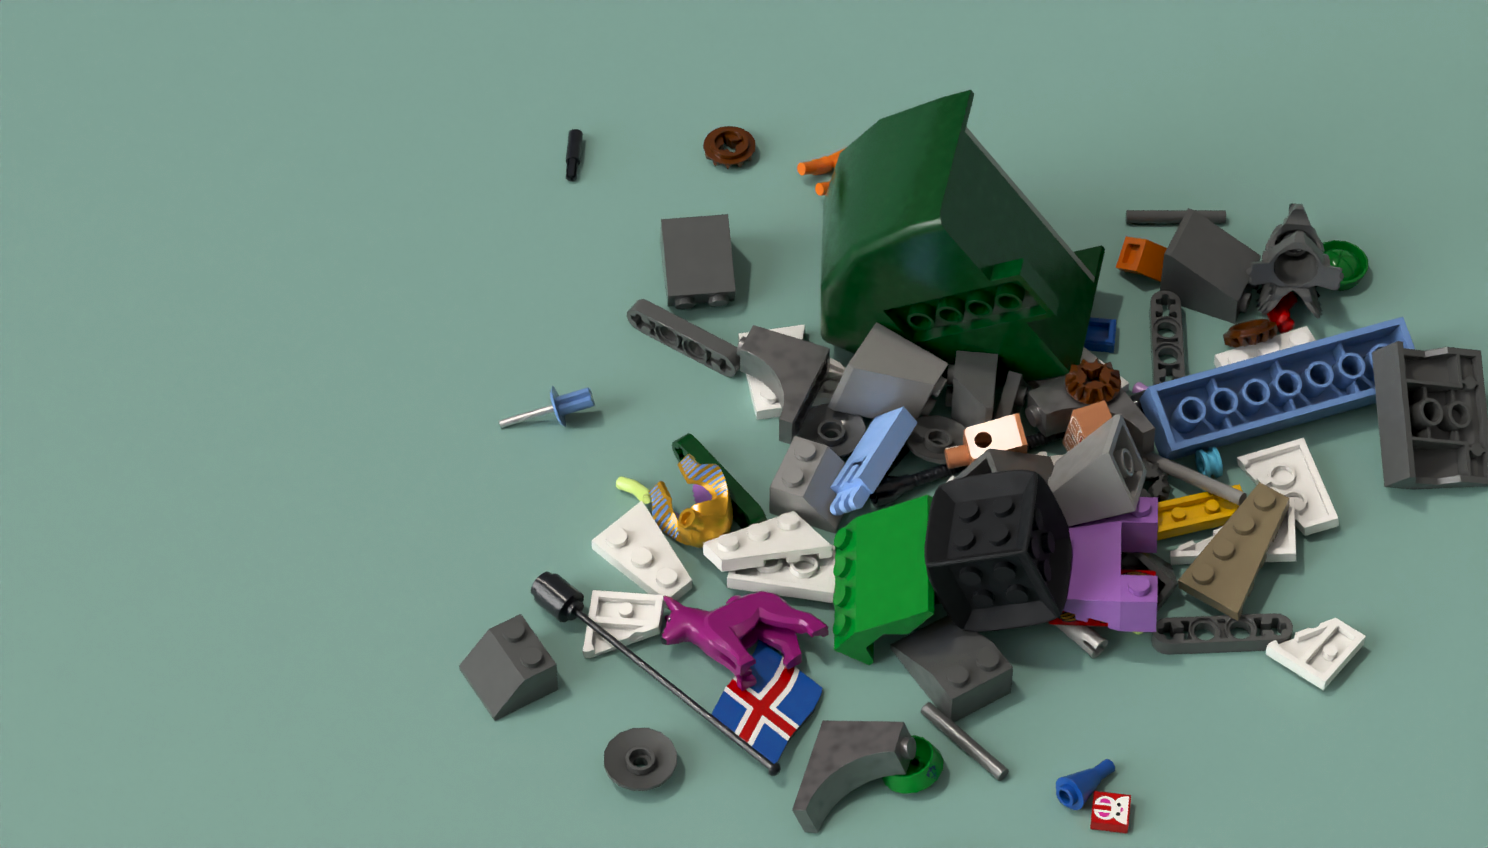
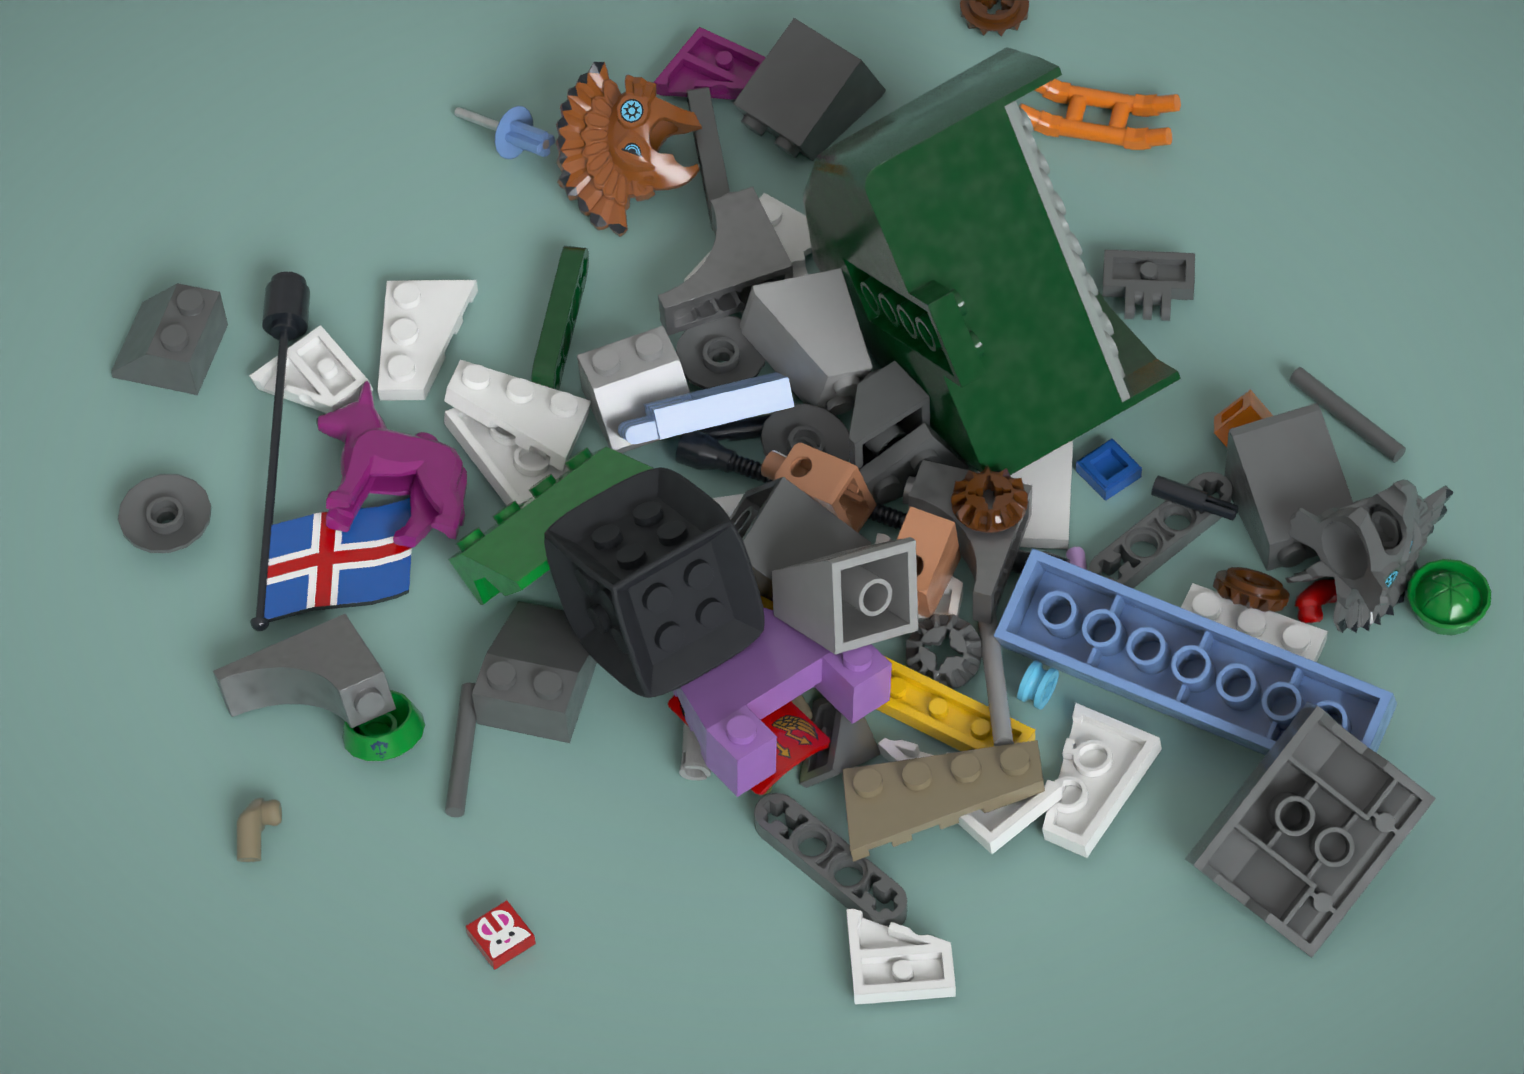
camera: 50 degrees right, 5 degrees up
yellowish green piece [616,476,652,504] -> none
pearl gold piece [649,454,733,548] -> none
blue cone [1056,759,1115,810] -> none
none -> dark orange piece [556,62,702,237]
none -> magenta wing [654,27,766,100]
none -> black pin [1151,475,1238,521]

